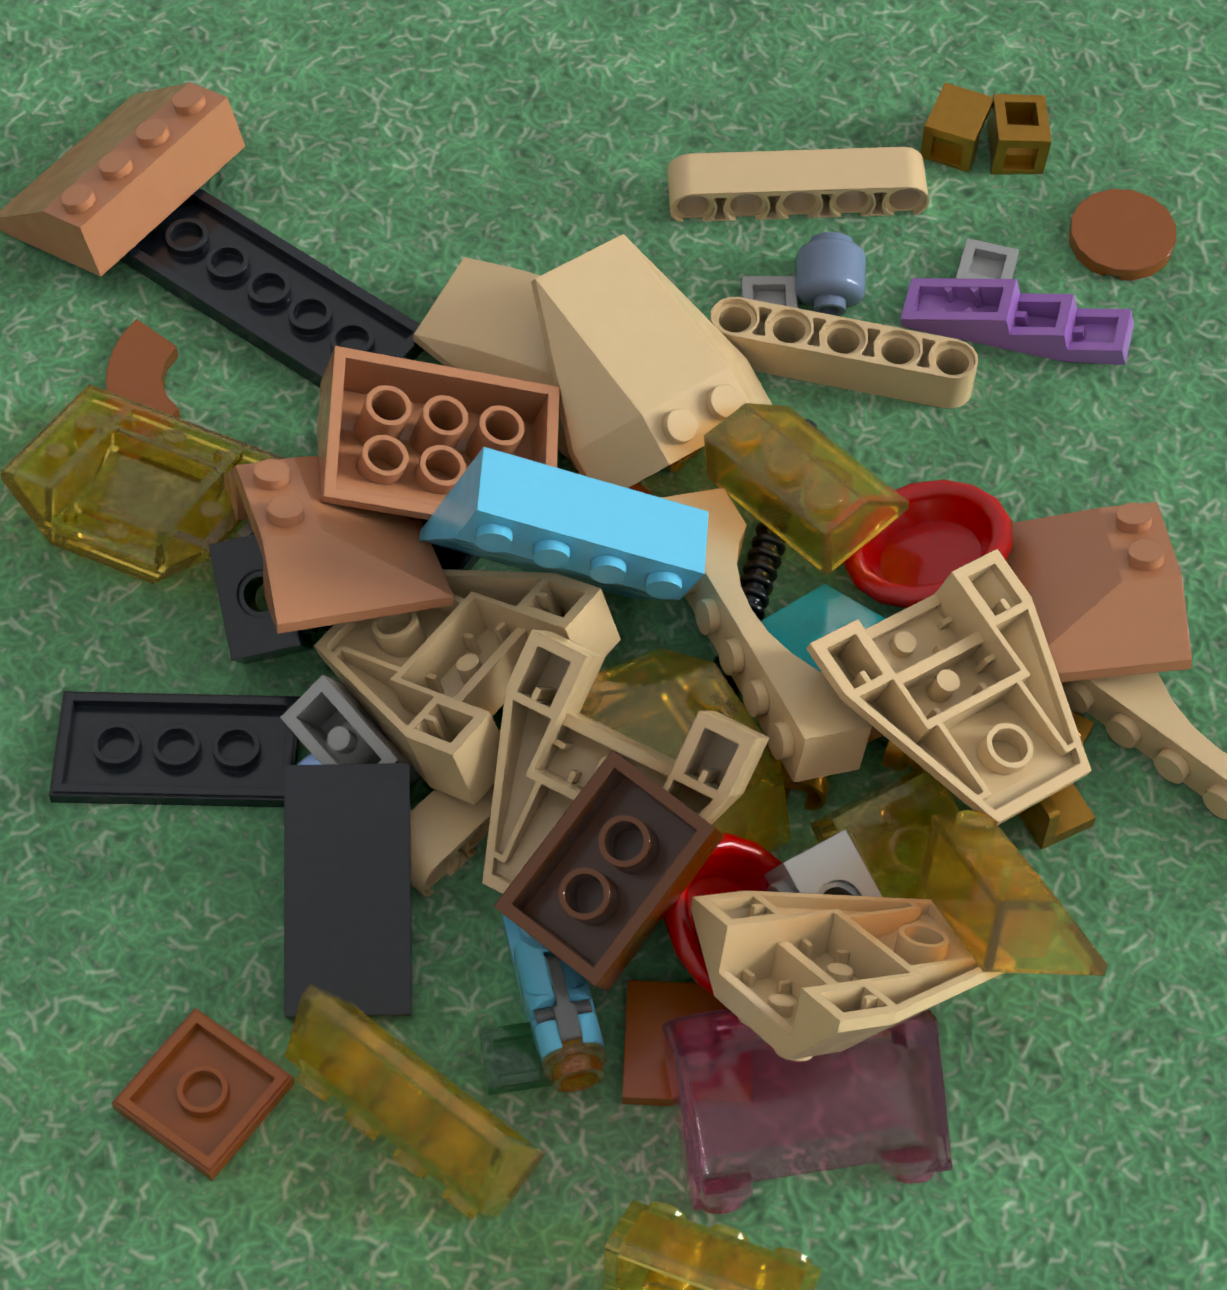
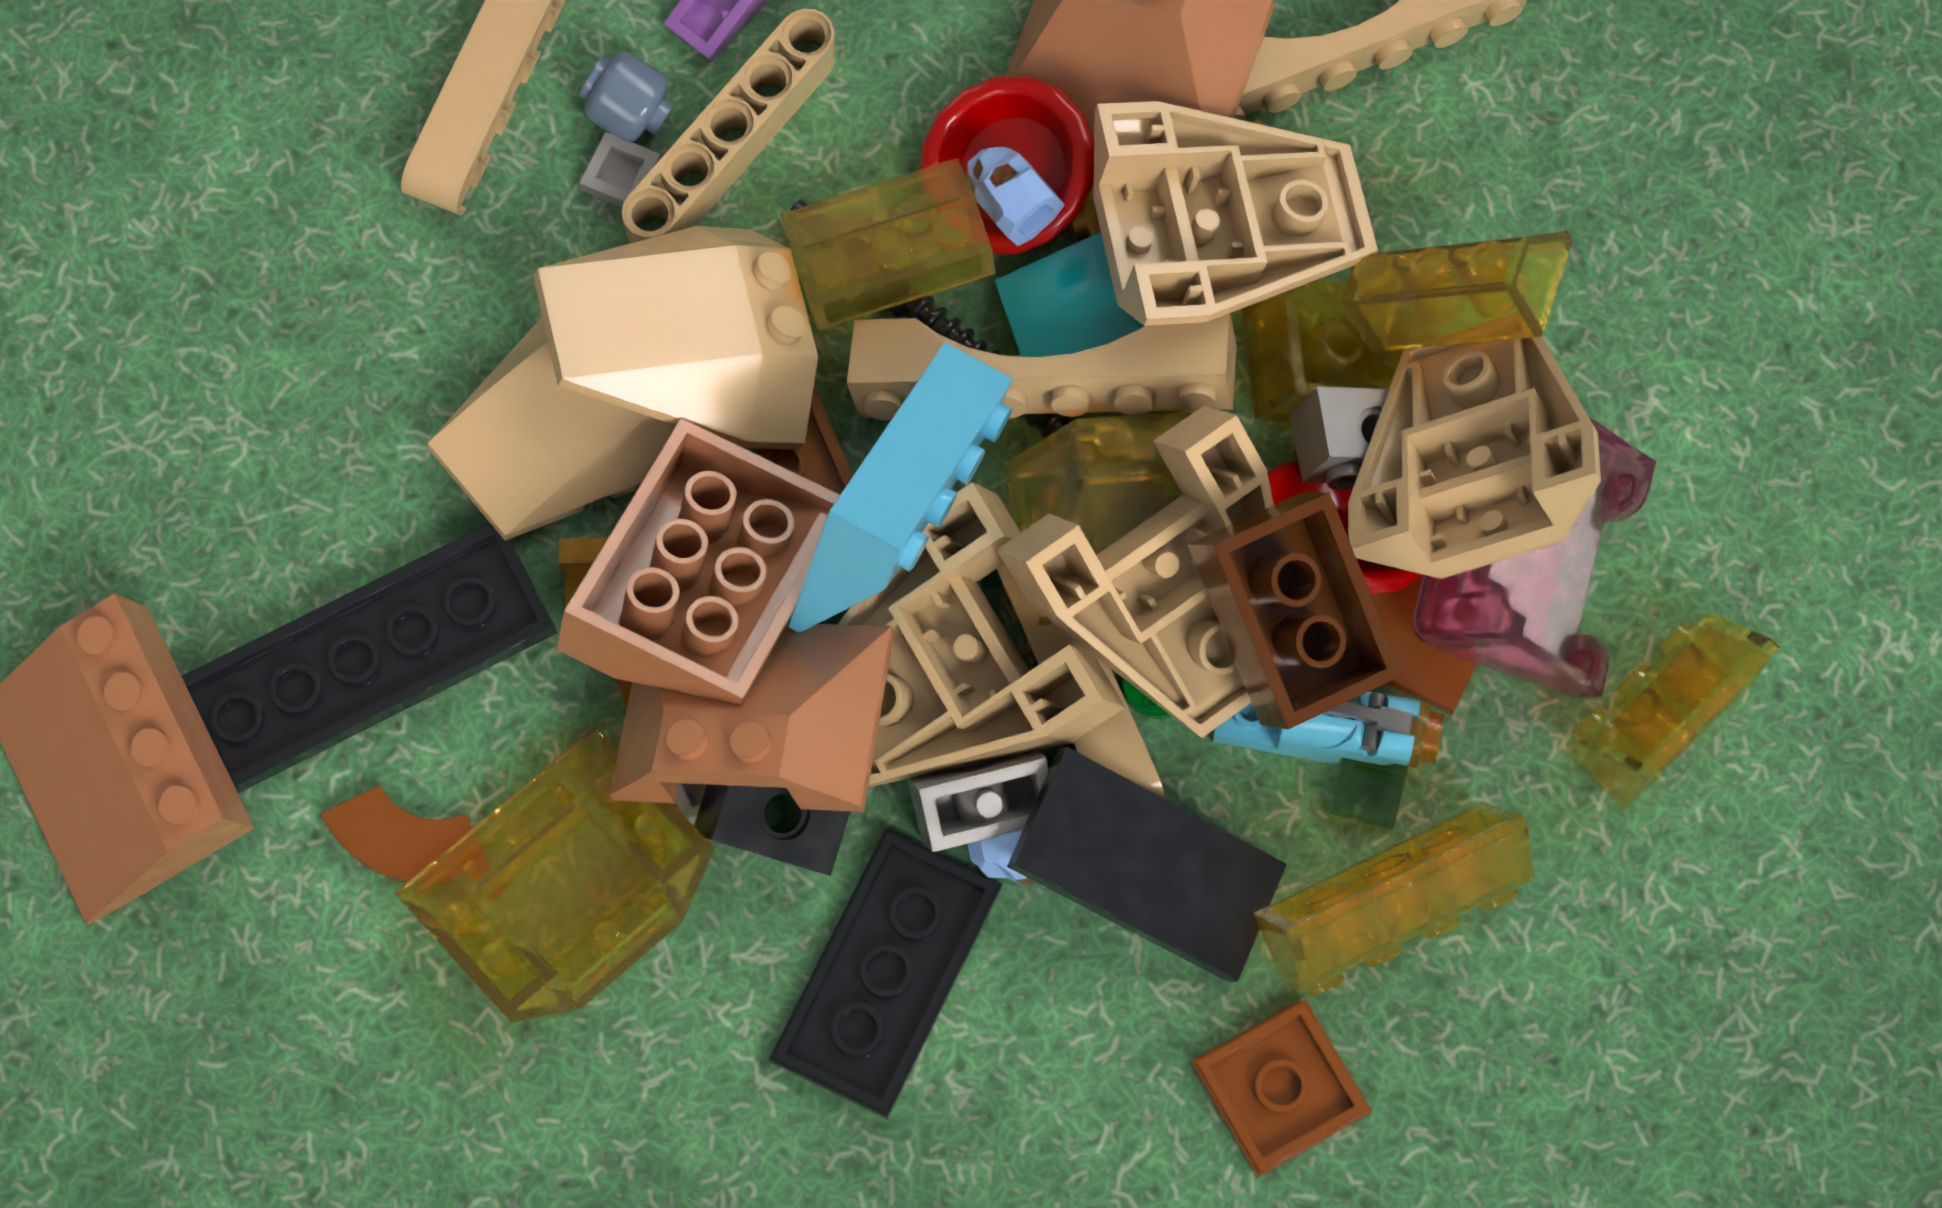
camera: 65 degrees left, 15 degrees up
none -> light blue rock [967,147,1065,246]

